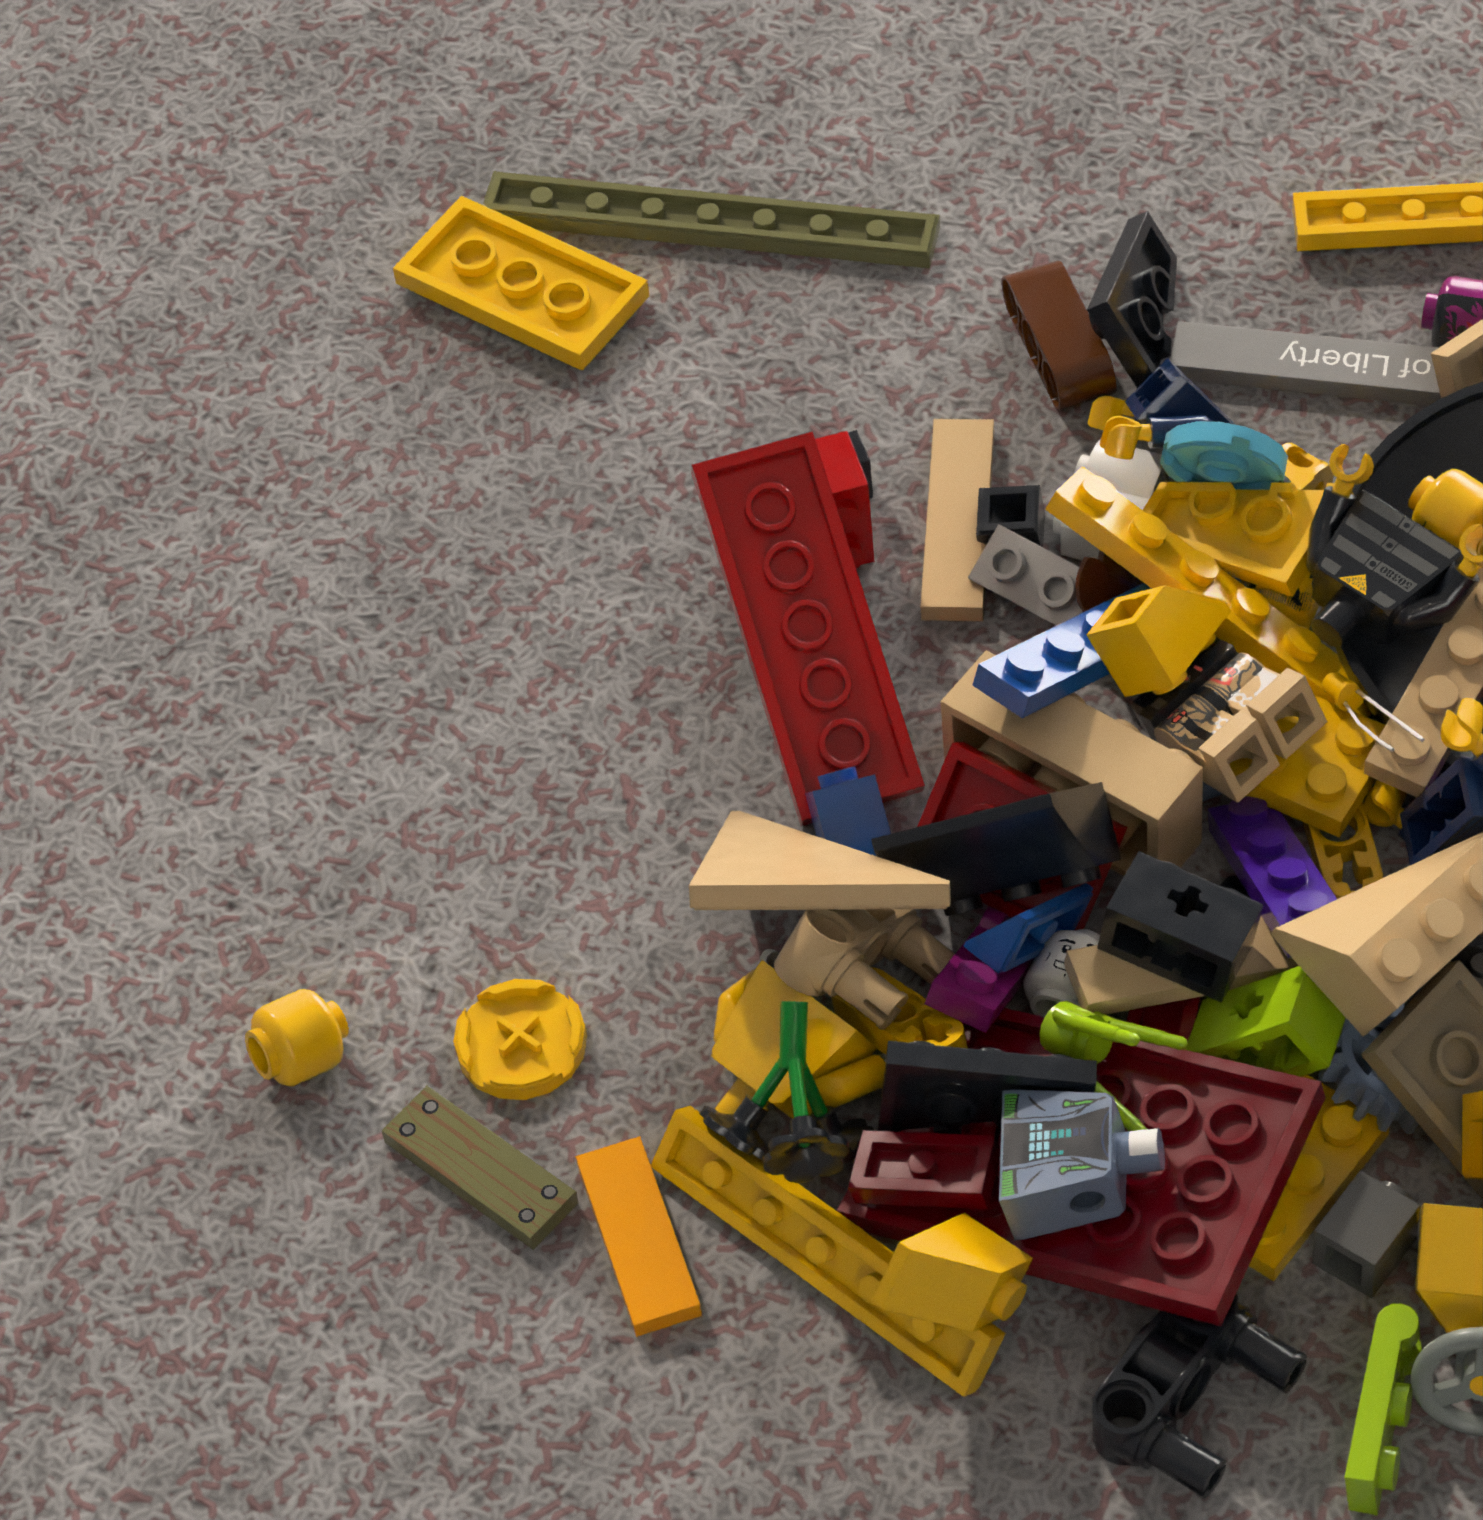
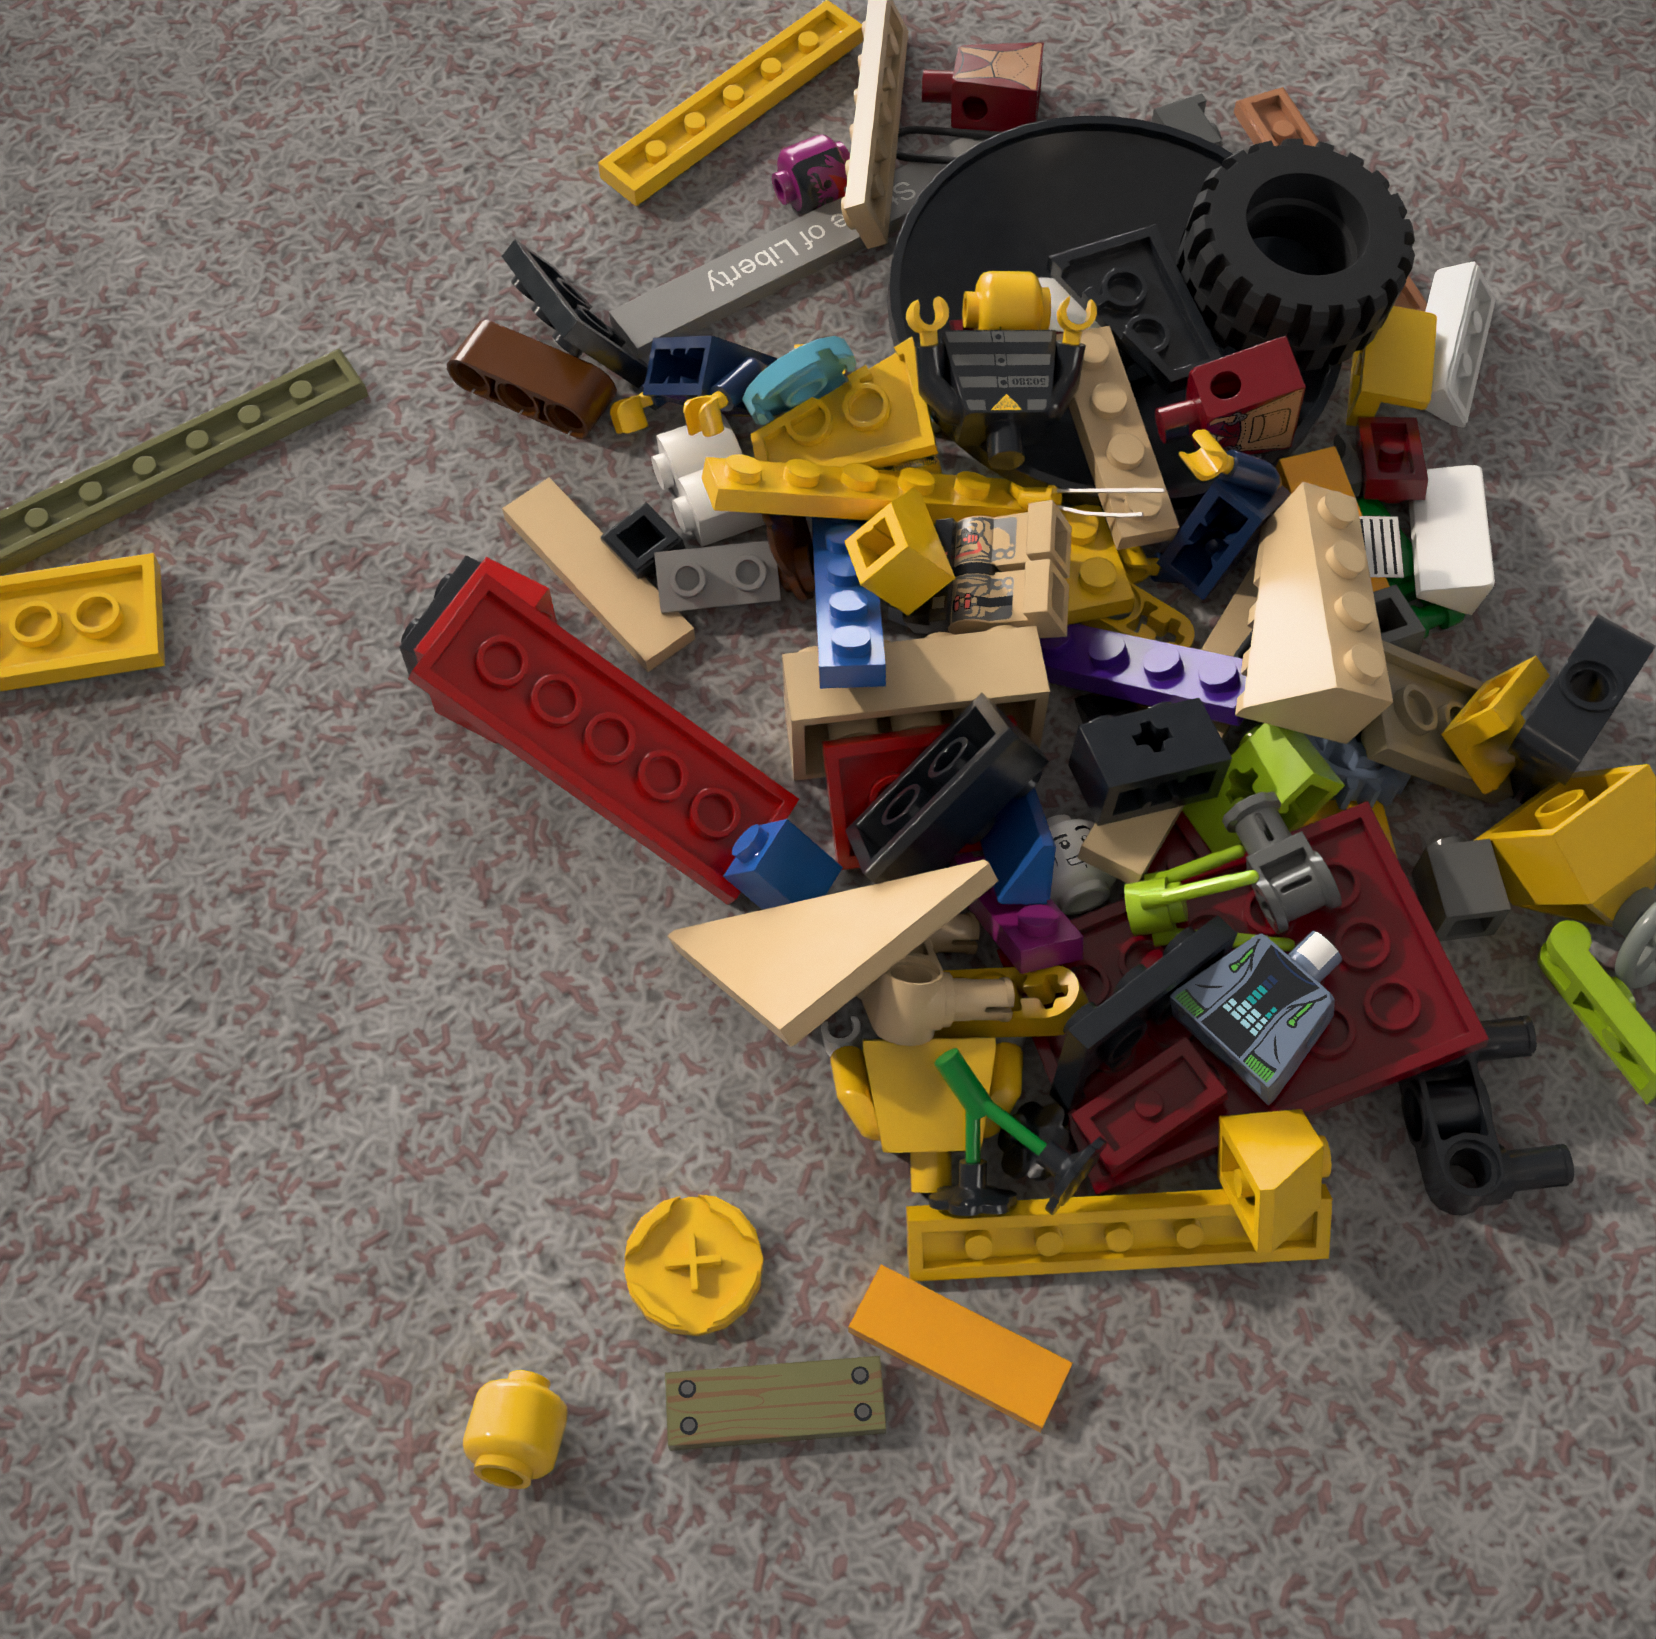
camera: 50 degrees left, 10 degrees up
none -> dark grey connector [1222,792,1342,935]

